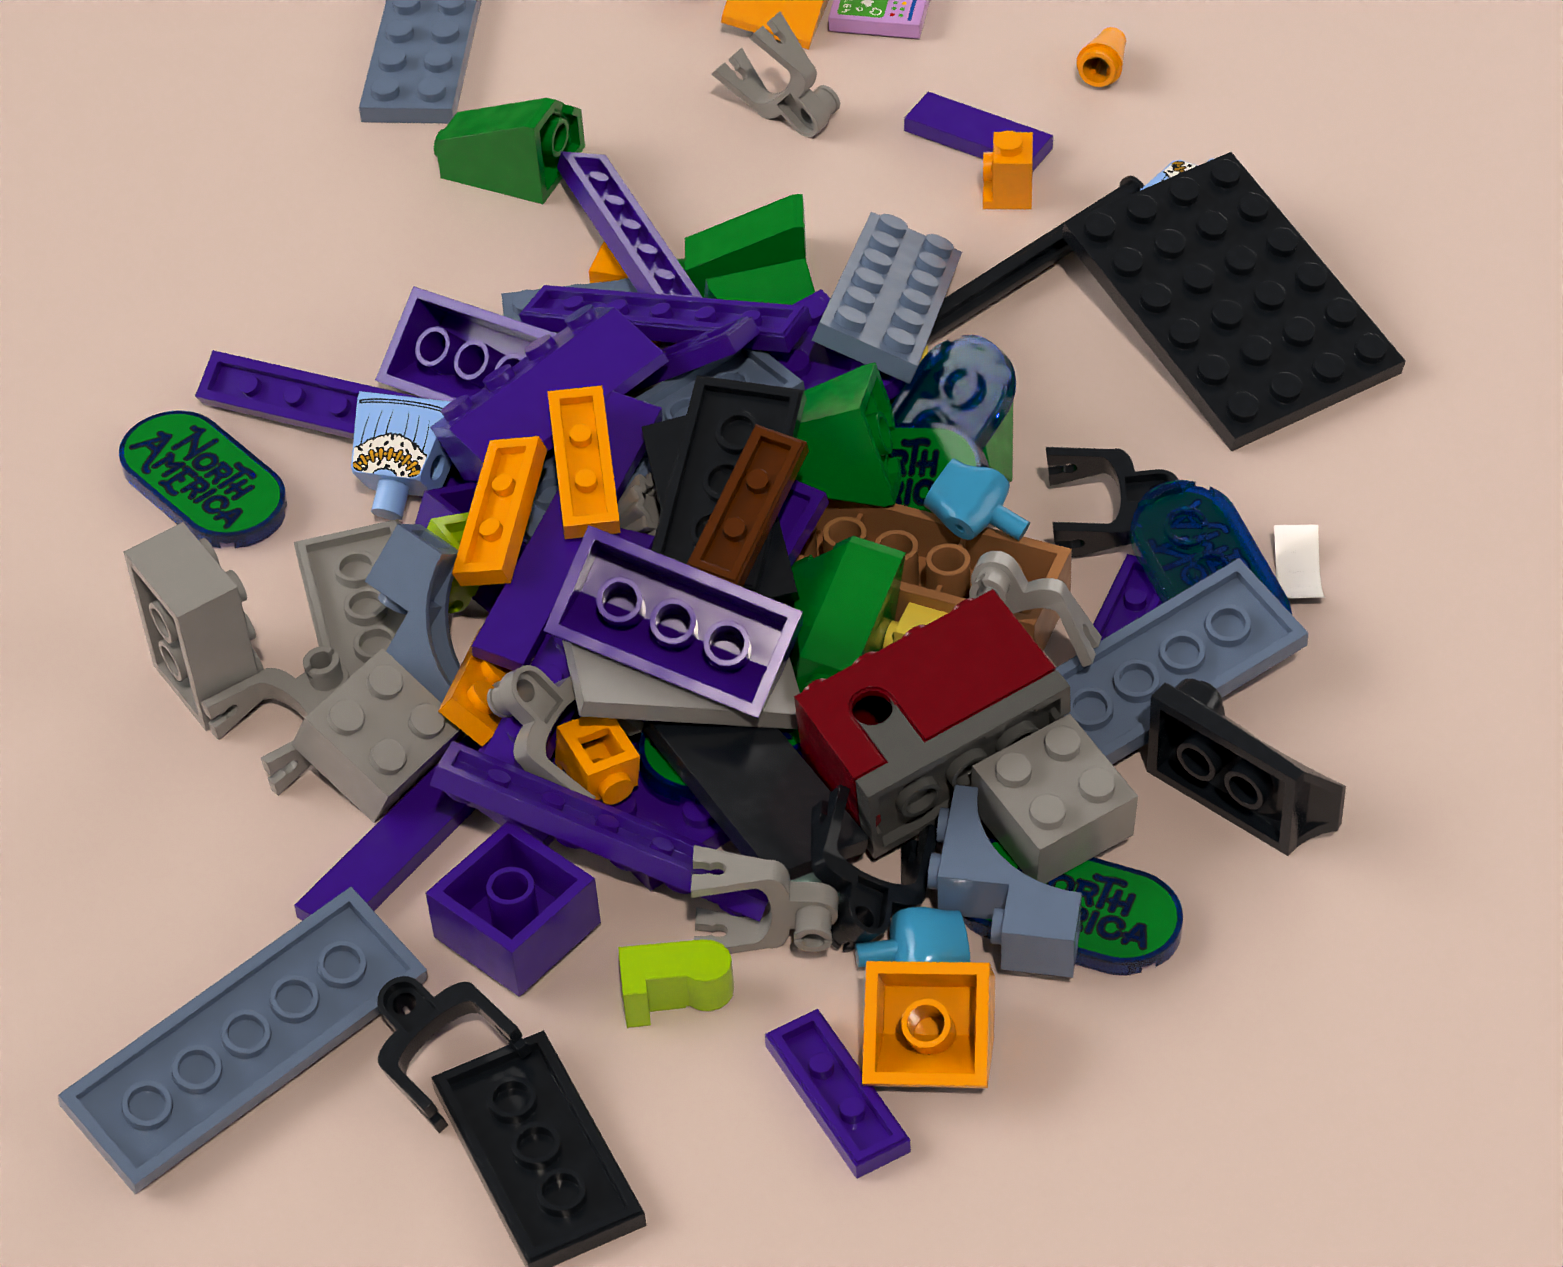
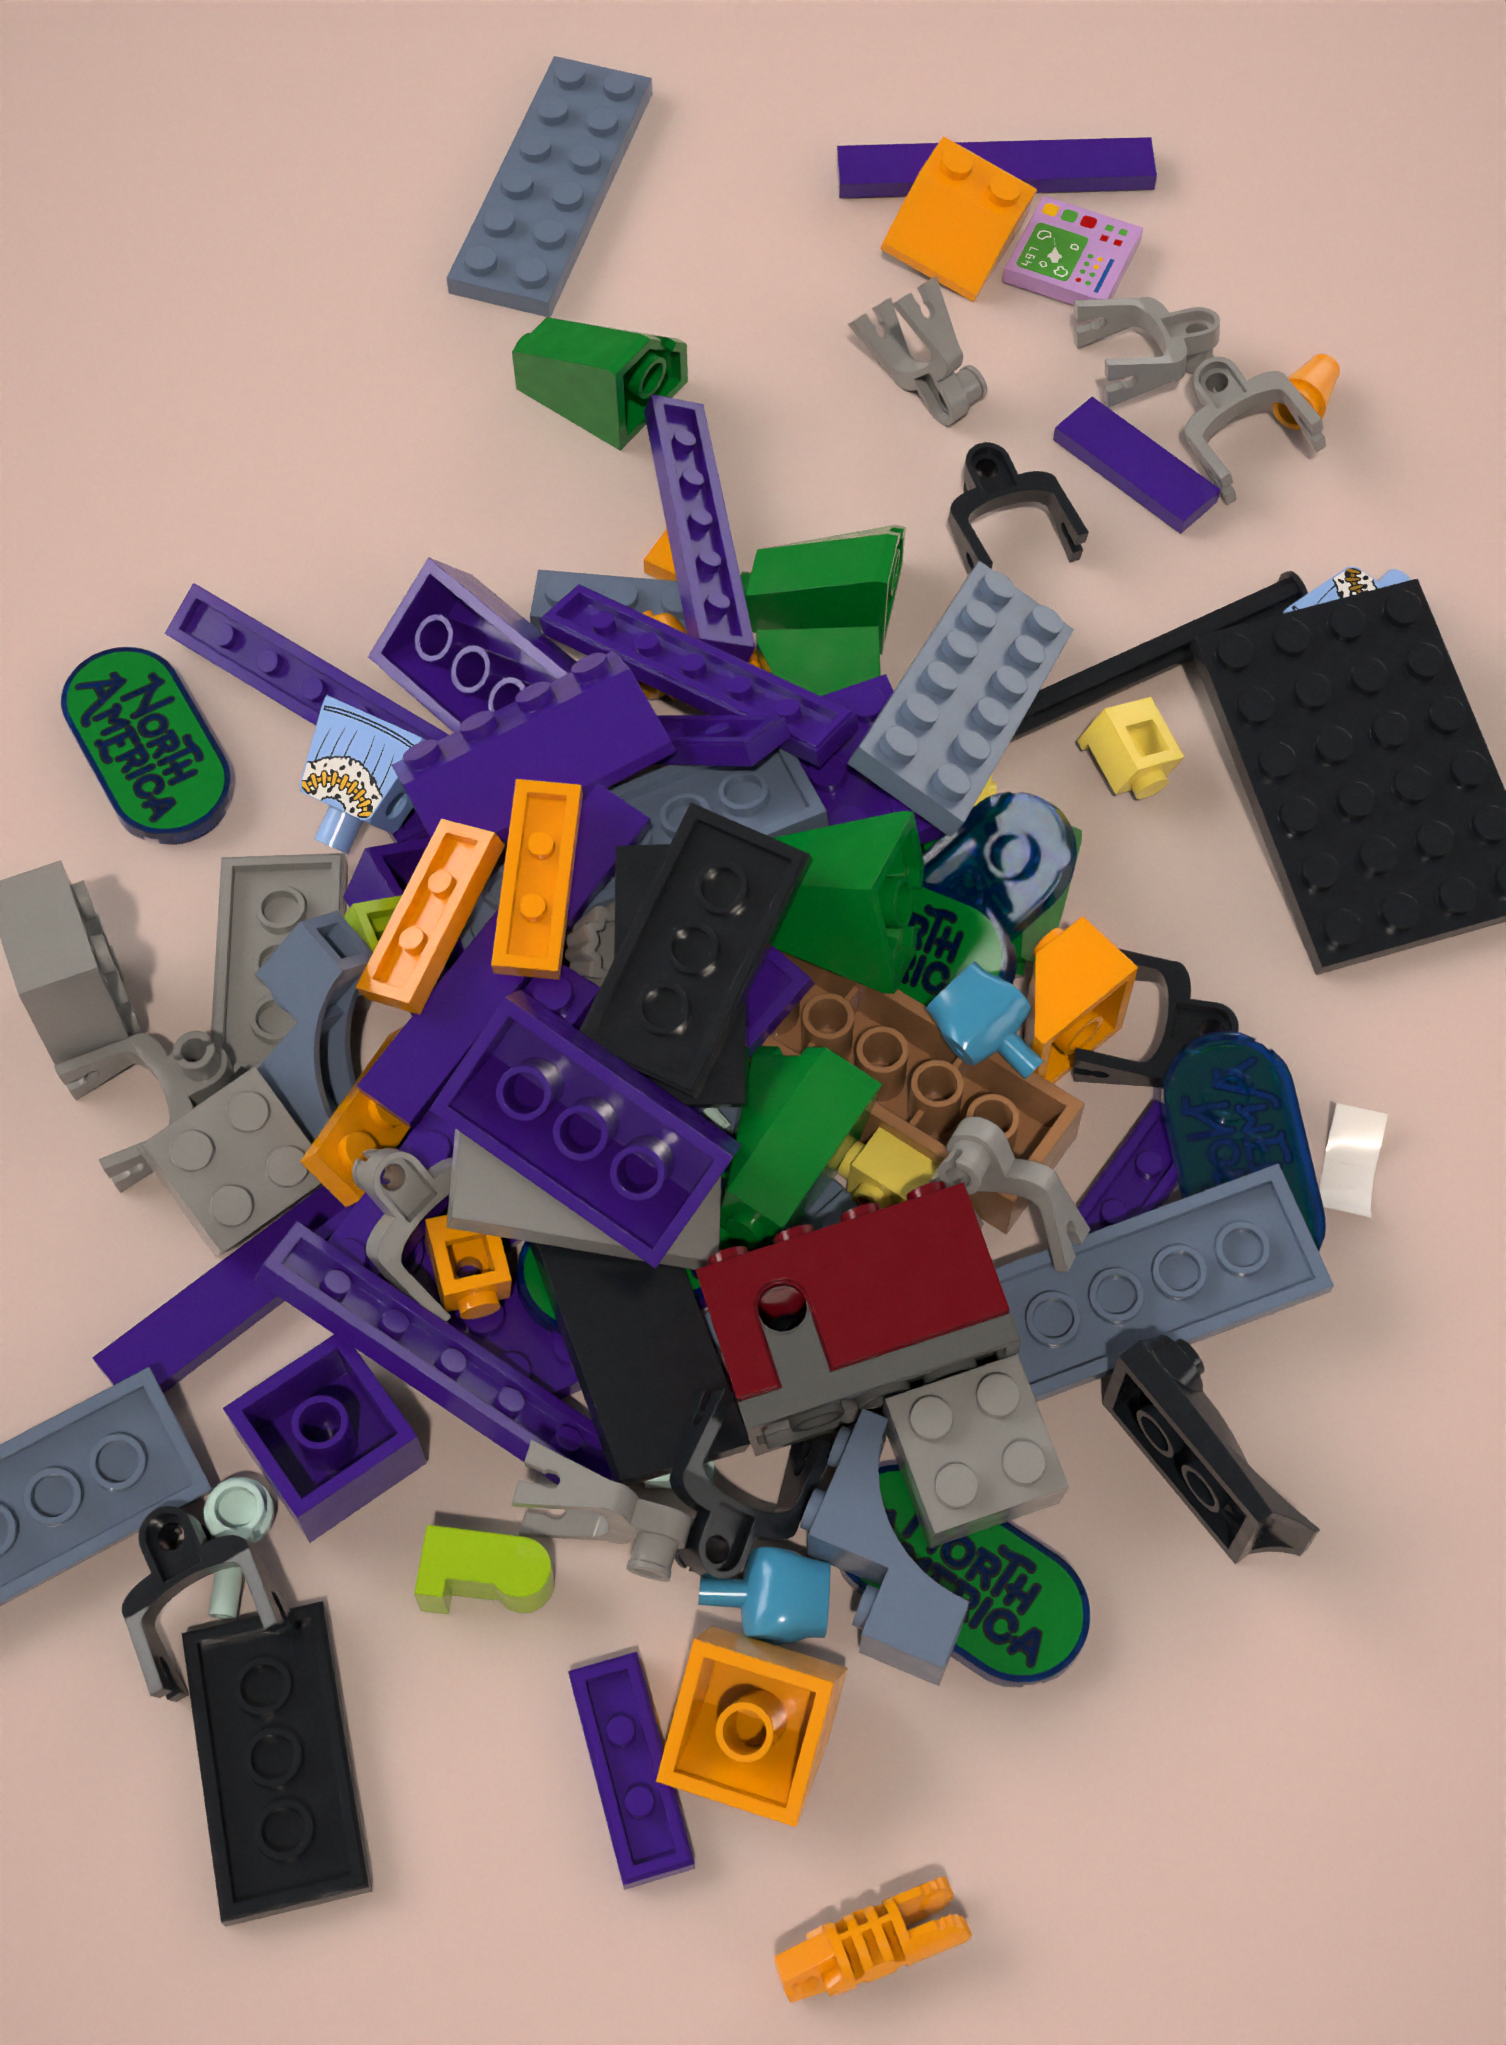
camera: 10 degrees right, 15 degrees up
reddish brown tile [687,424,809,587] -> none
light orange brick [983,131,1033,209] -> none
none -> light aqua plate [204,1477,274,1620]
none -> light orange hinge [774,1876,972,2003]
none -> black piece [948,442,1089,575]
none -> light orange slope [1024,916,1138,1084]
none -> light grey piece [1074,297,1220,407]
none -> light yellow brick [1077,697,1185,799]
none -> light grey piece [1185,357,1326,505]

